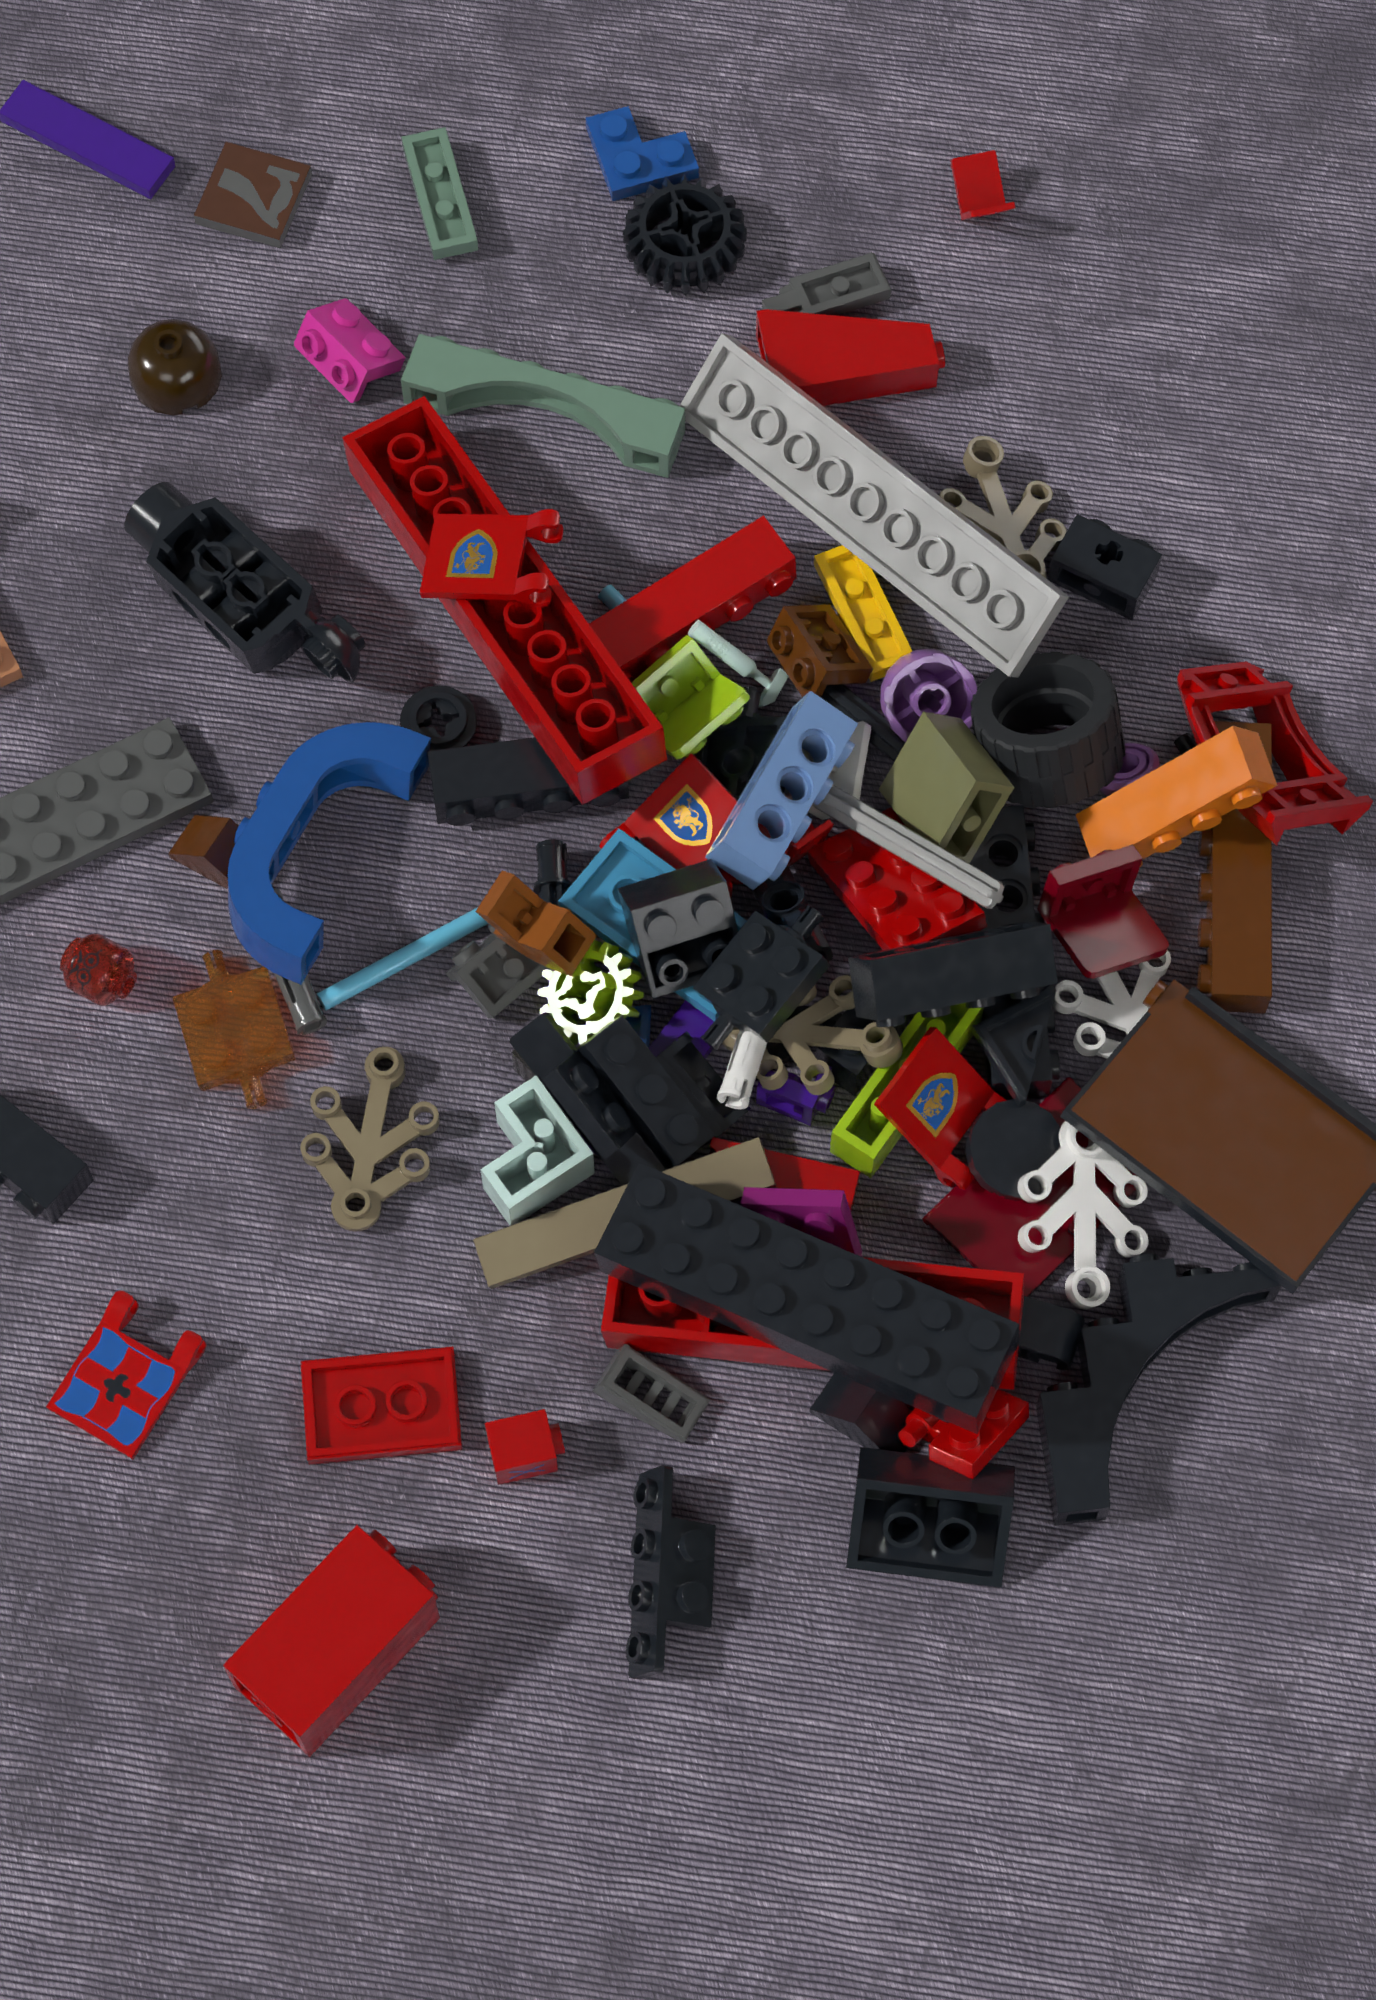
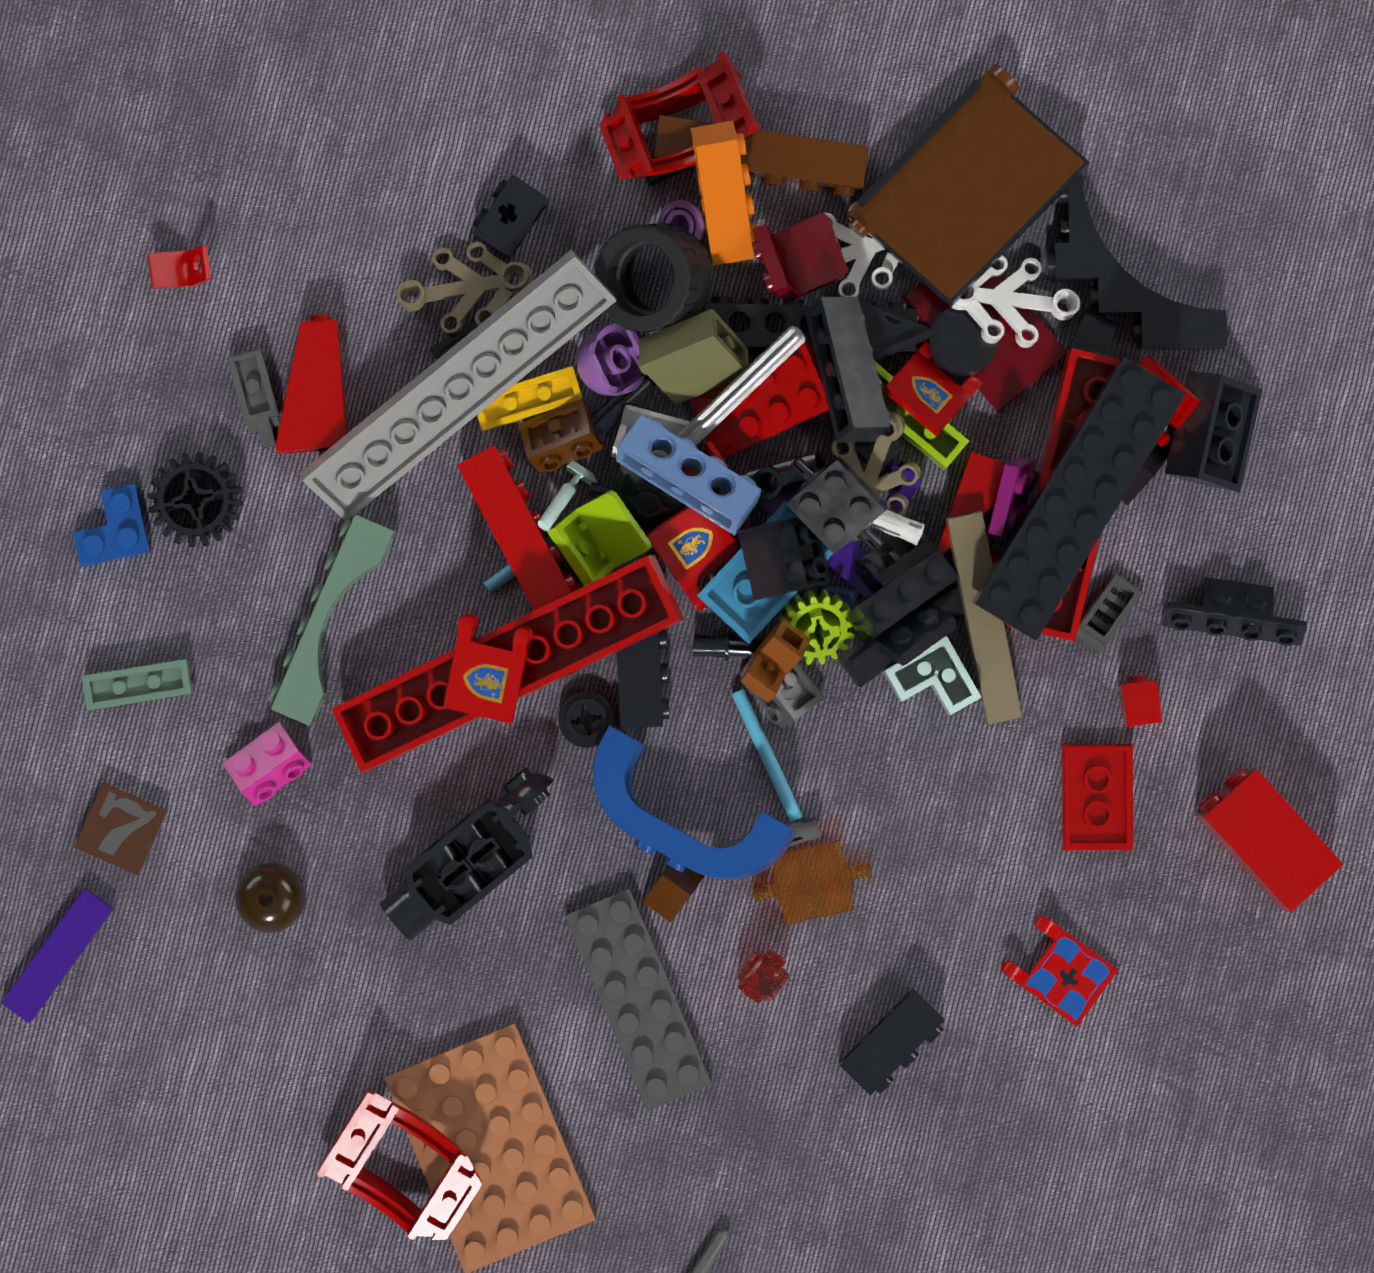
camera: 85 degrees left, 20 degrees up
dark tan plant [300,1047,440,1231] -> none

